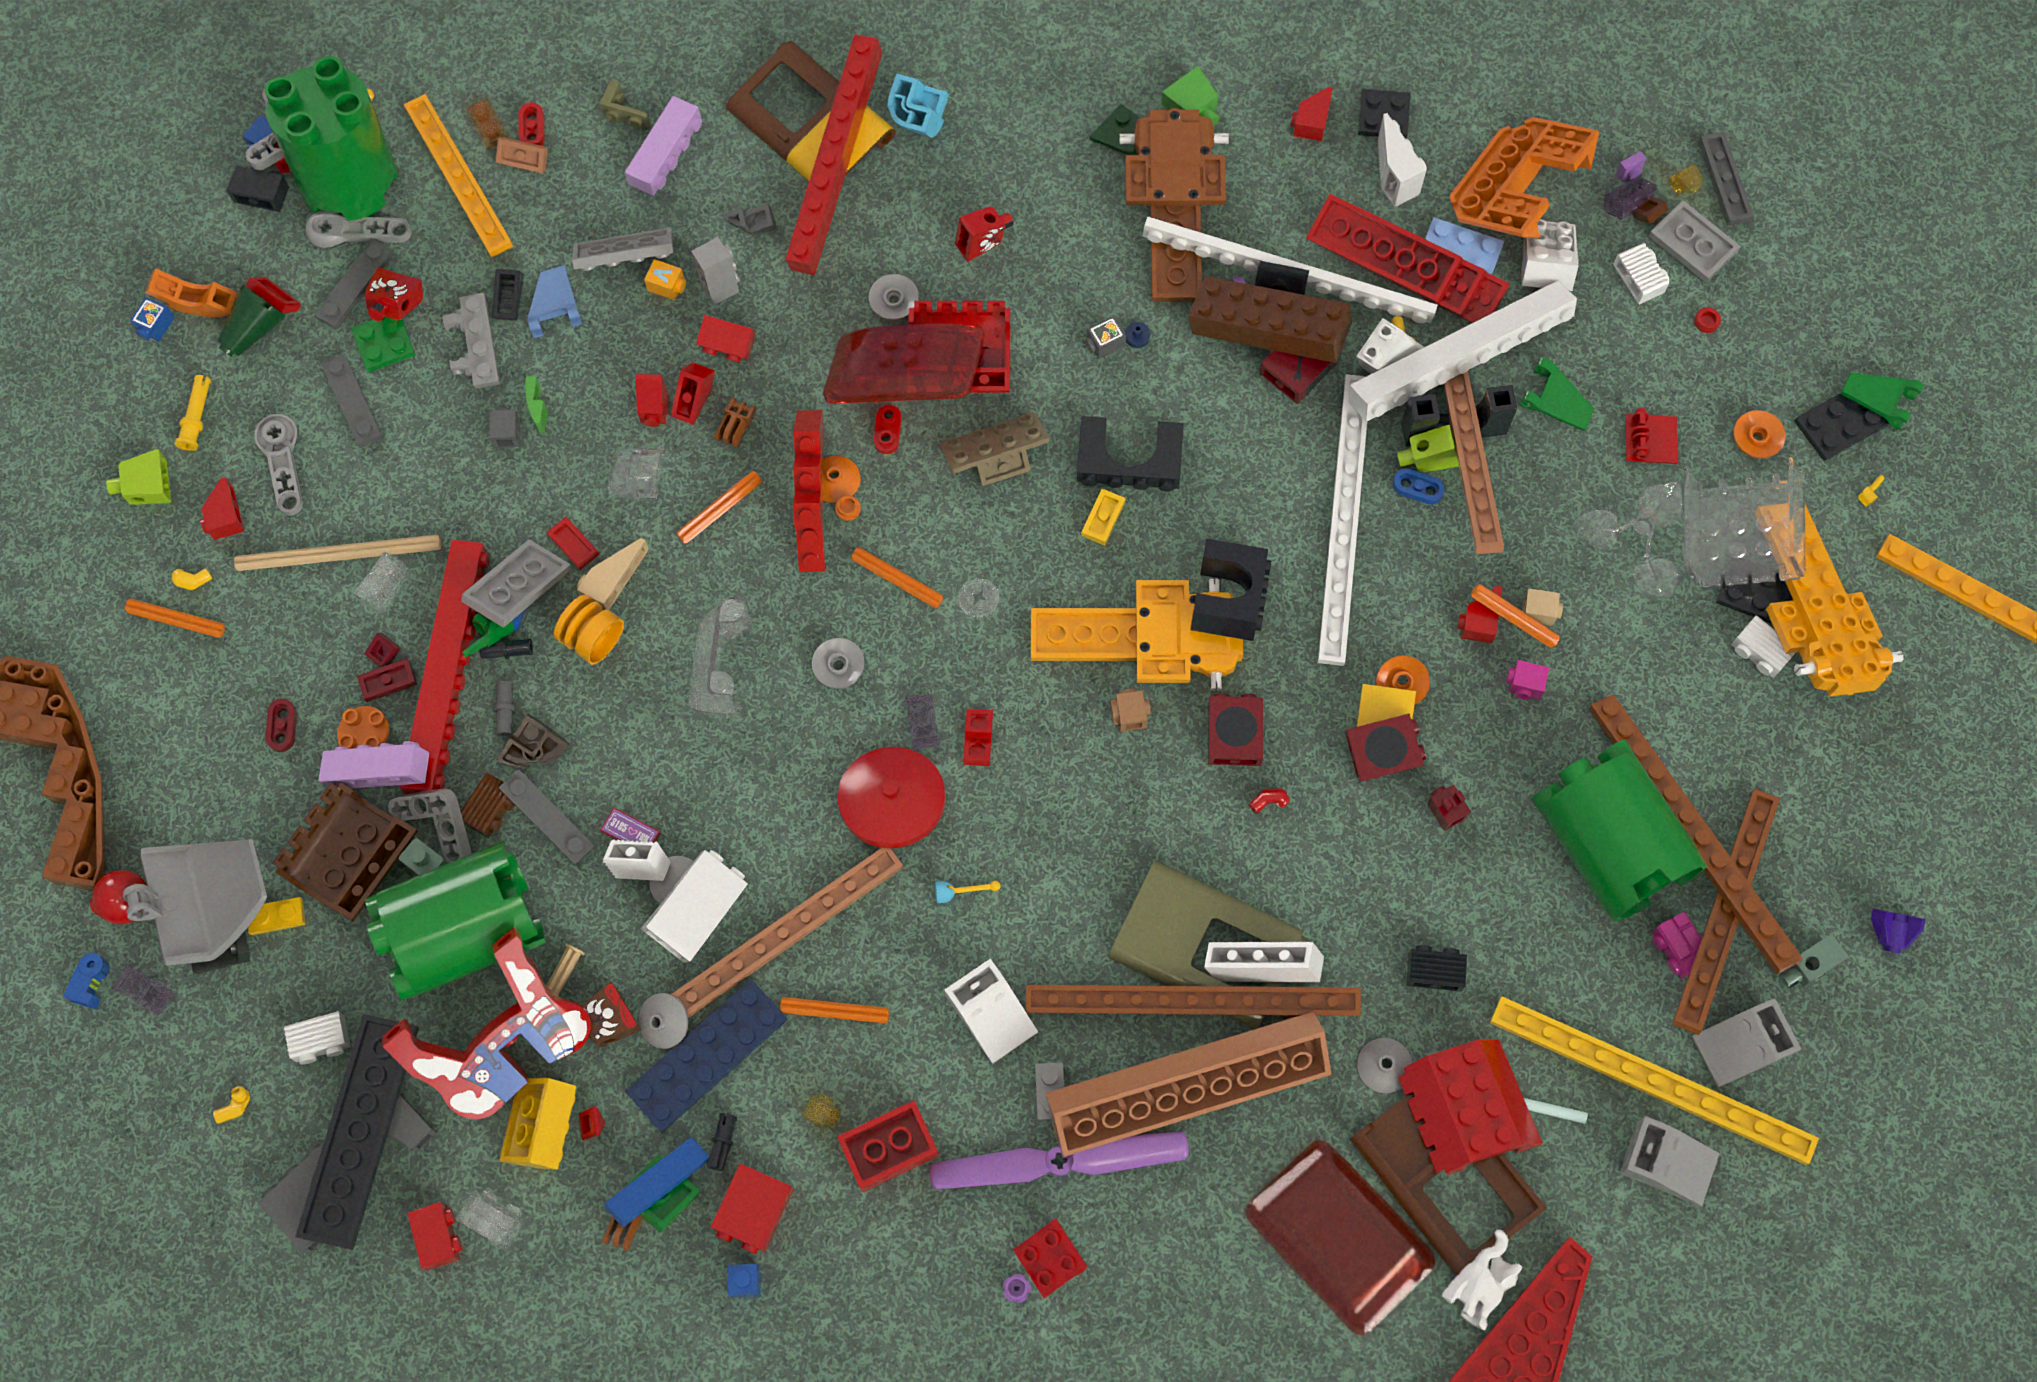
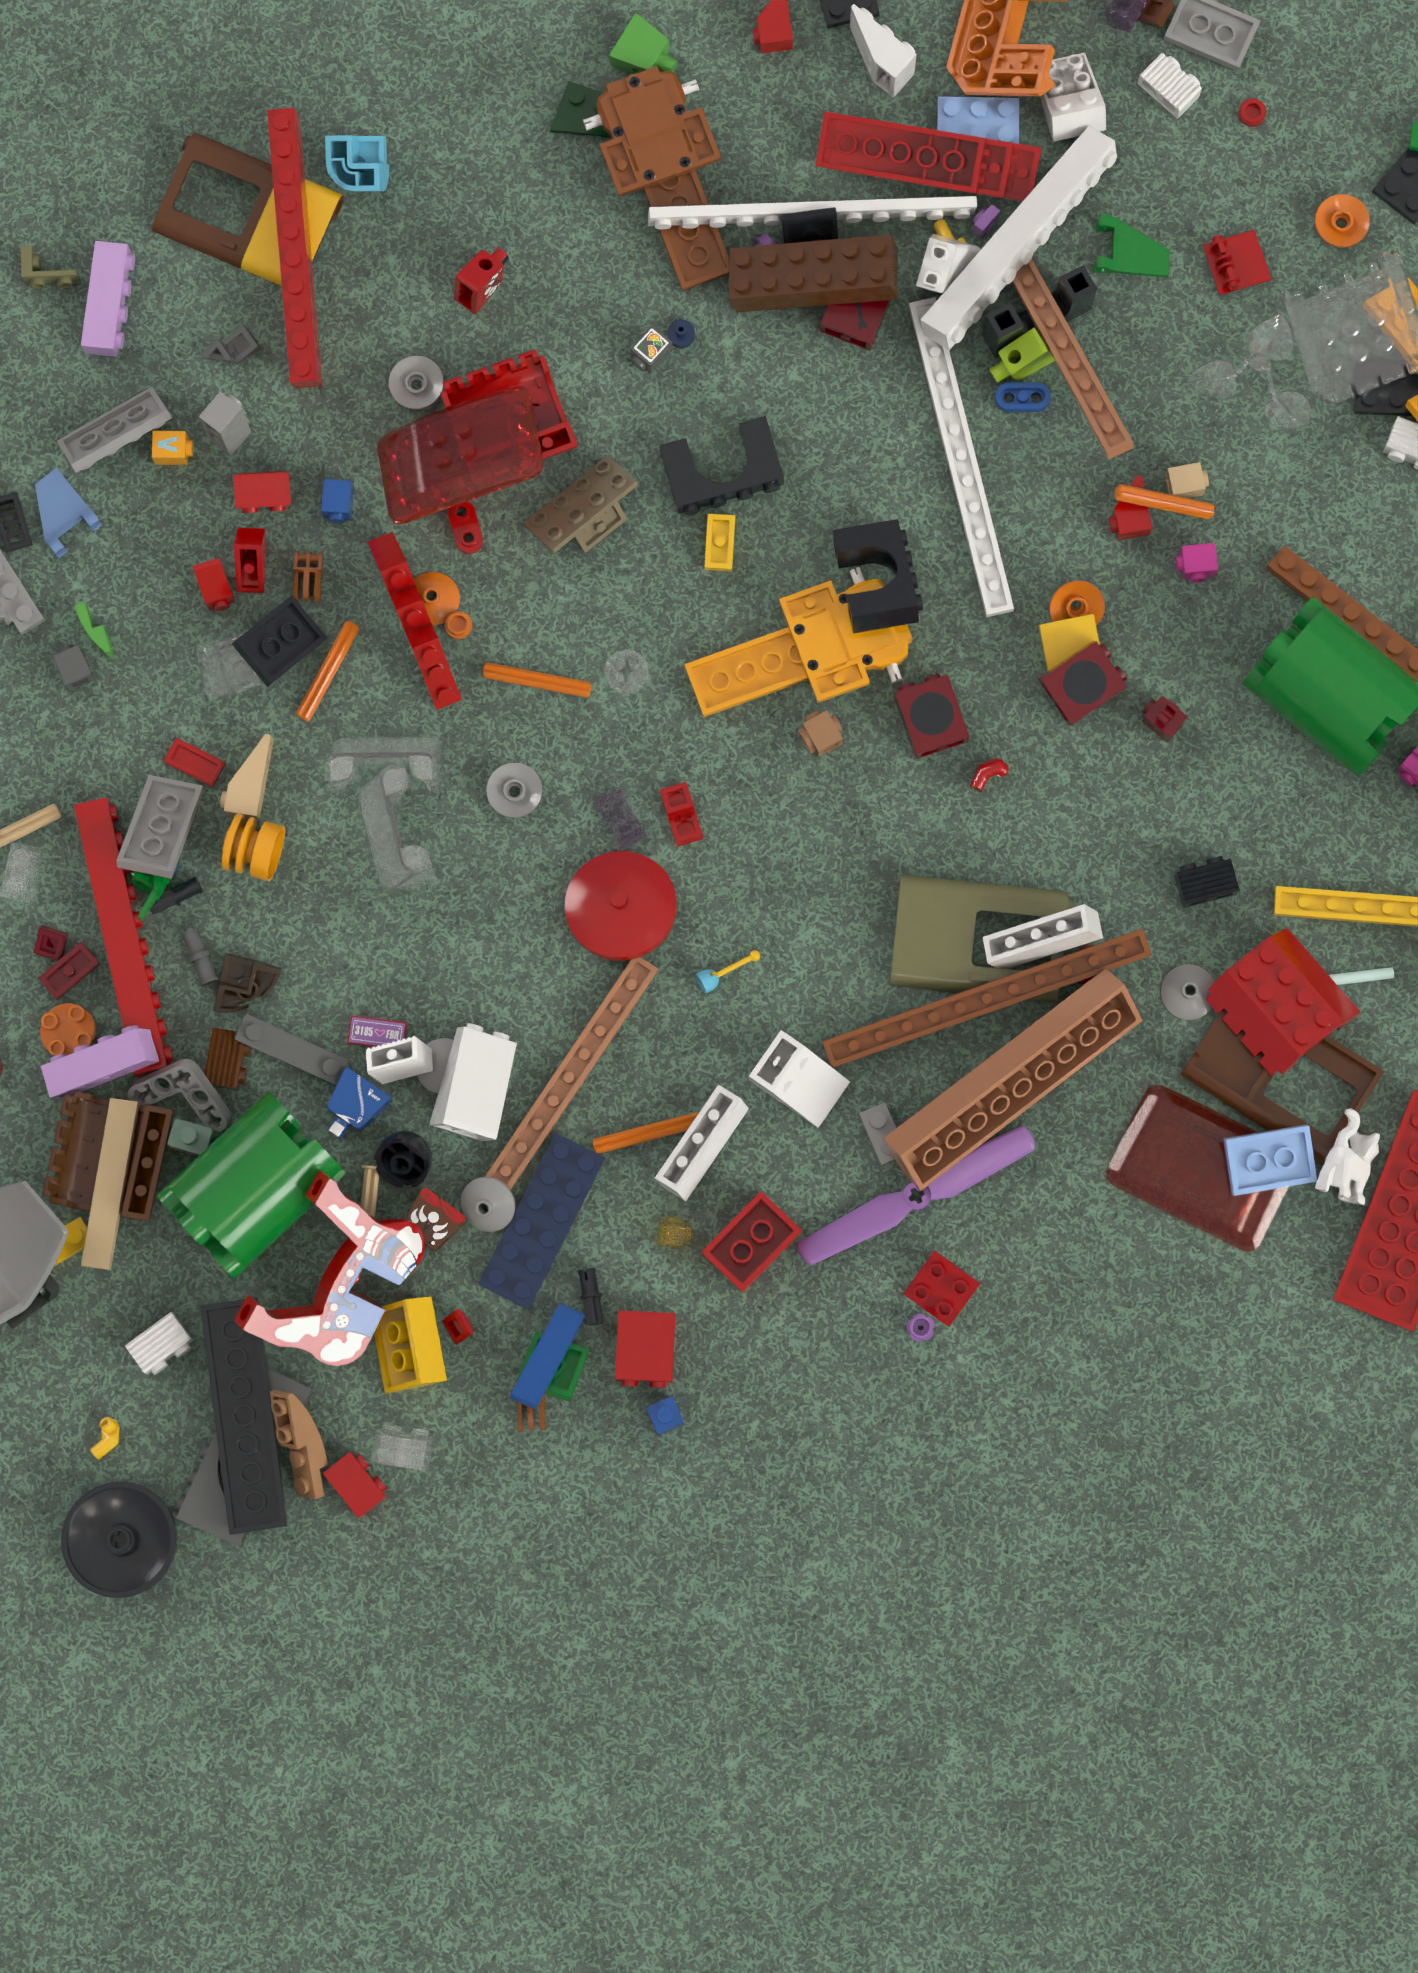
camera: 20 degrees left, 10 degrees up
none -> black dish [61,1482,178,1598]
none -> tan tile [81,1098,140,1271]
none -> black plate [232,595,327,687]
none -> medium nougat slope [270,1390,328,1500]
none -> blue brick [321,479,354,523]
none -> clear windscreen [325,737,442,794]
none -> blue torso [327,1067,393,1139]
none -> black cylinder [374,1130,432,1188]
none -> white brick [655,1085,749,1202]
none -> medium lavender plate [973,205,1000,239]
none -> light blue plate [1224,1124,1317,1196]

